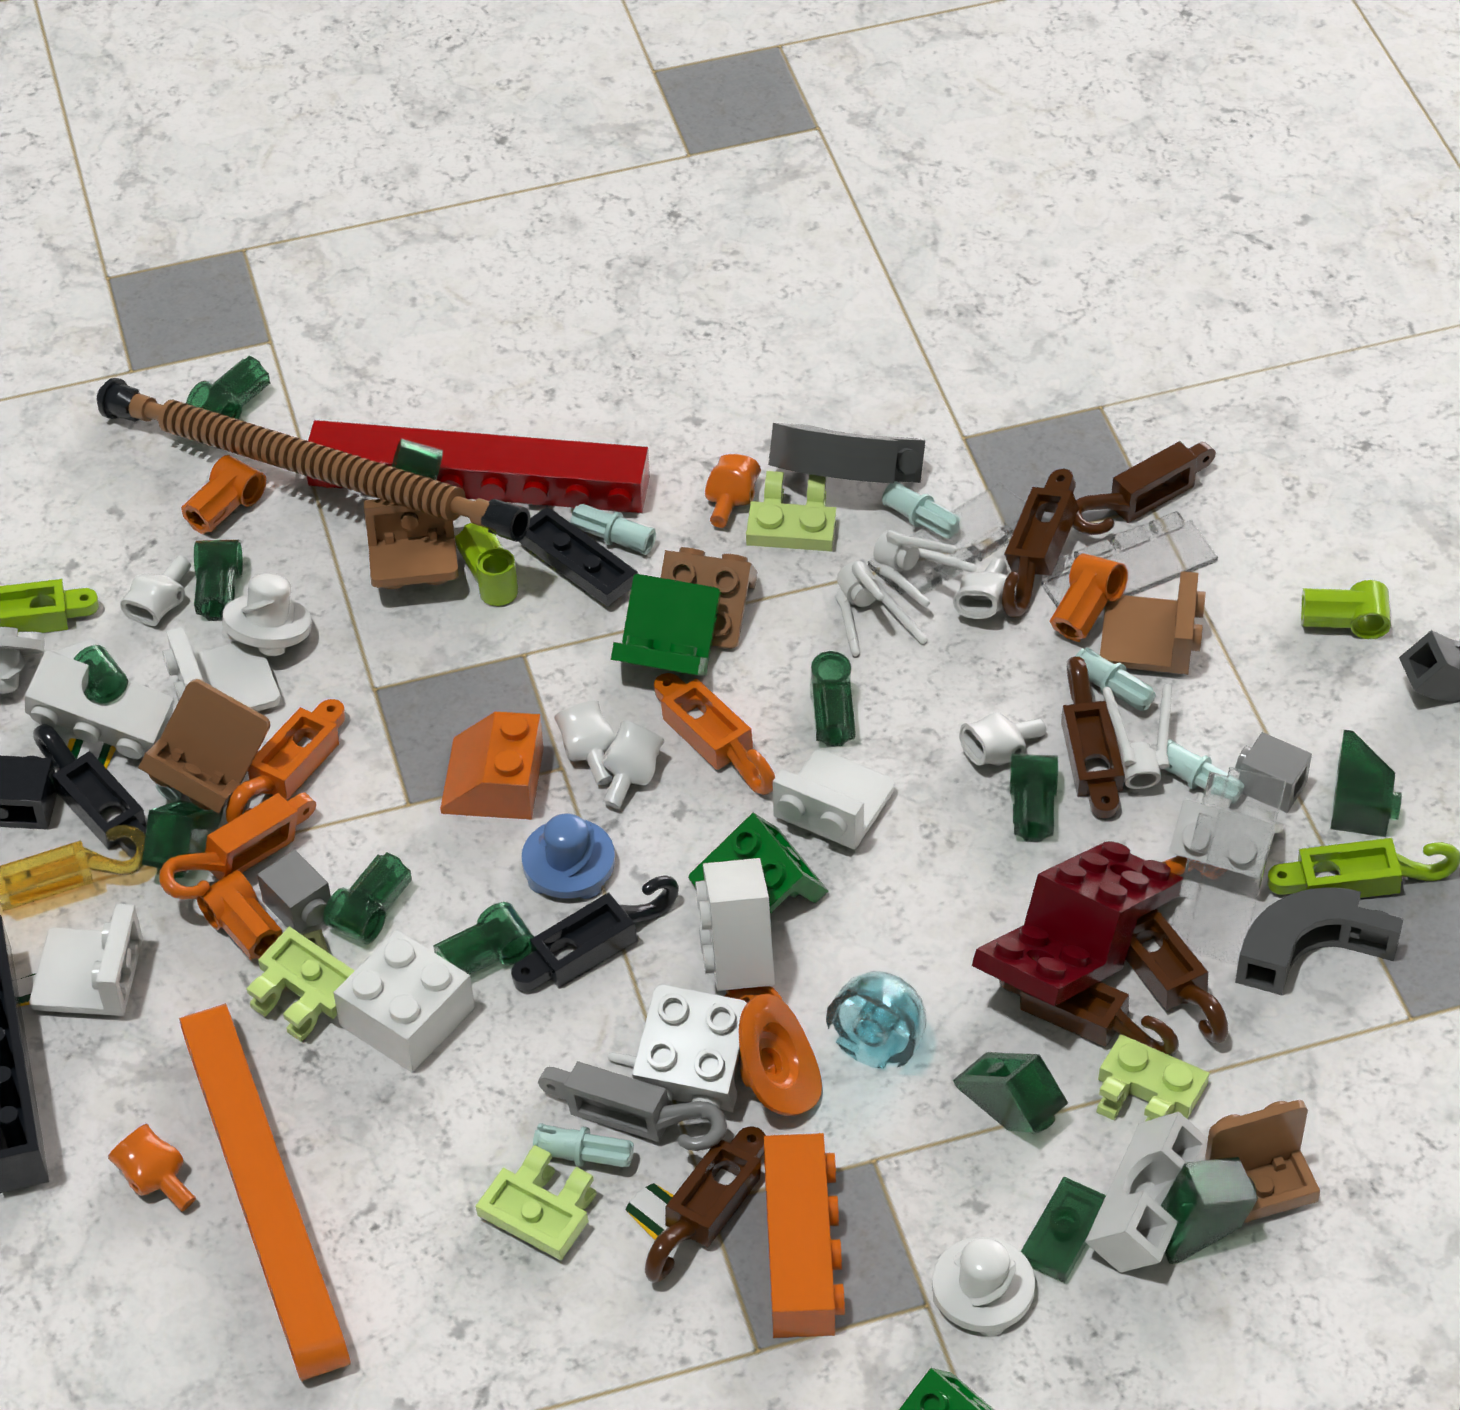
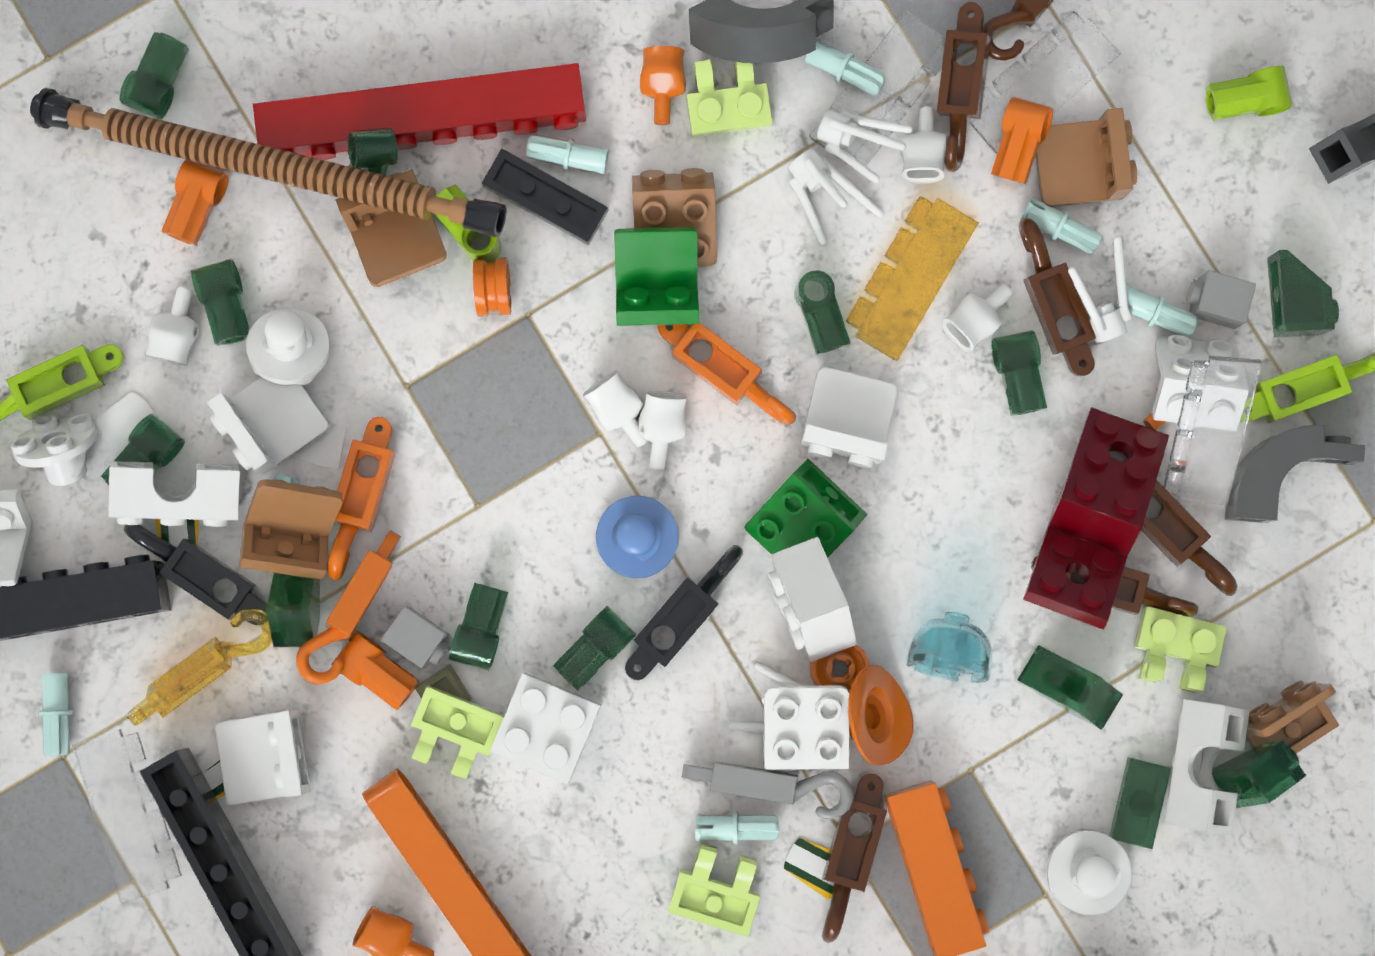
camera: 20 degrees left, 35 degrees up
orange slope [440,711,544,820] -> none
none -> orange wheel [473,257,512,317]
none -> clear yellow windscreen [846,196,979,361]

